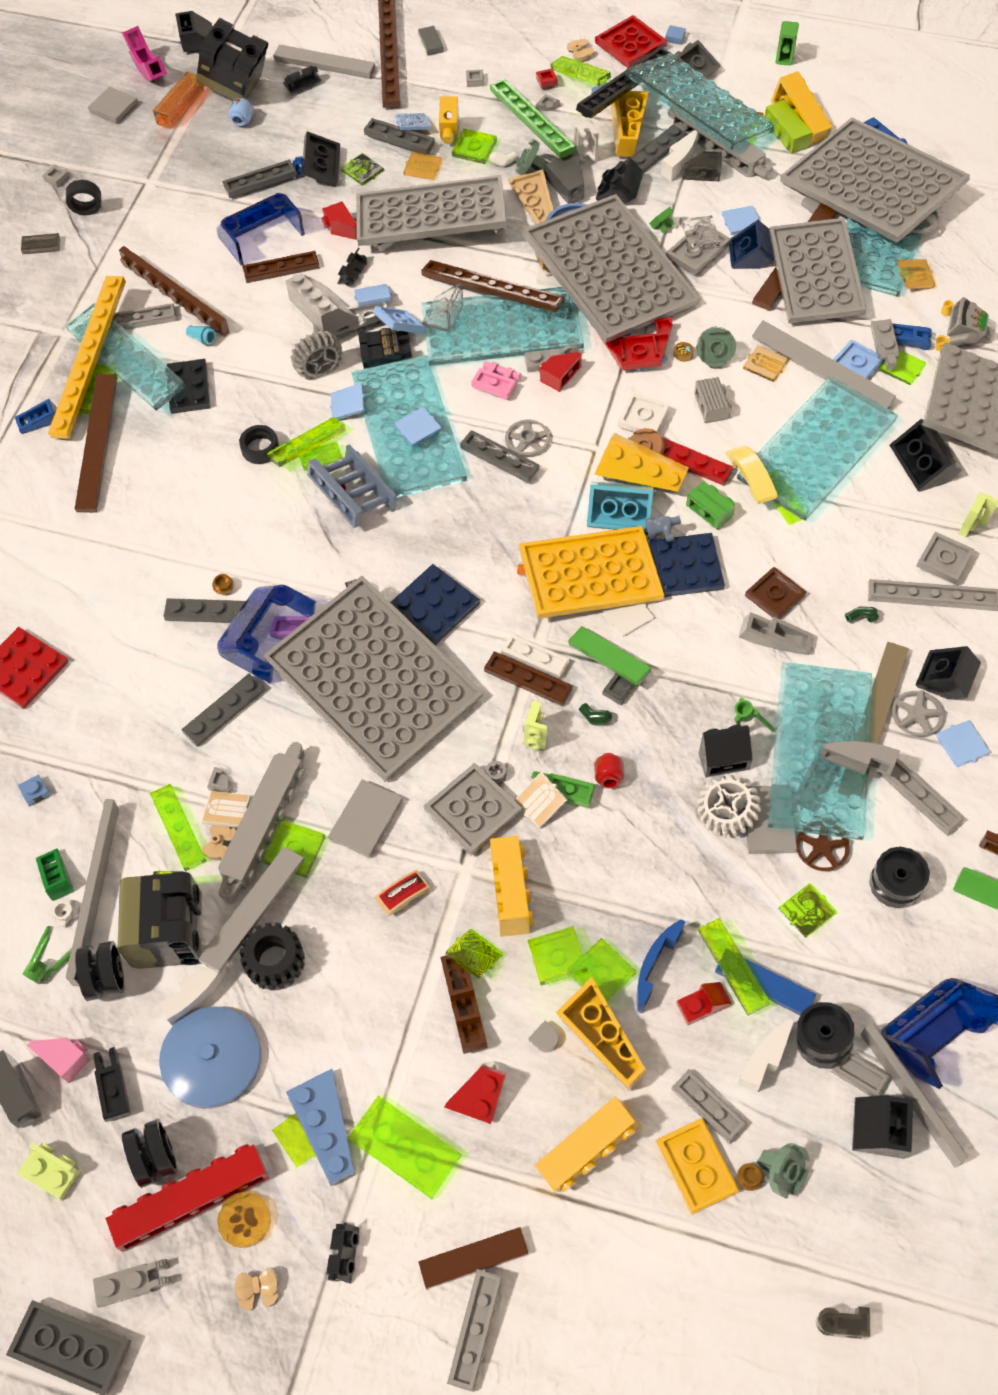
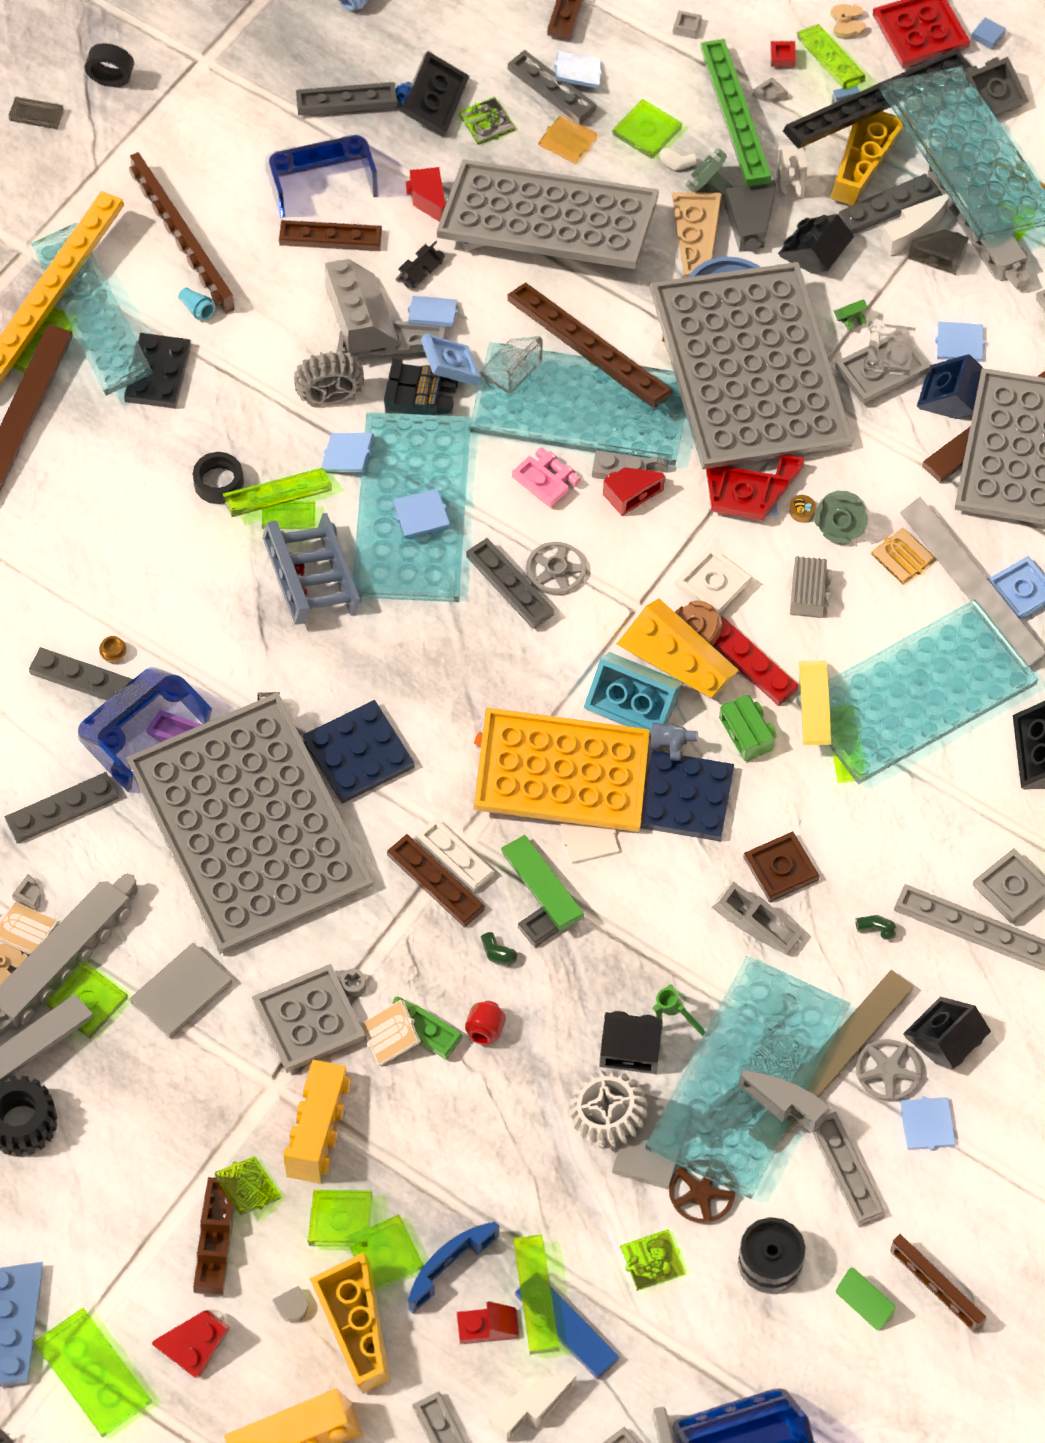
camera: 15 degrees right, 0 degrees up
light grey tile [42,165,69,188] -> none
light grey tile [108,303,177,333] -> none
slope [374,870,430,916] -> none
yellow torso [439,96,460,144] -> none
yellowish green bracket [523,700,548,750] -> none
black wheel [797,1002,854,1069] -> none

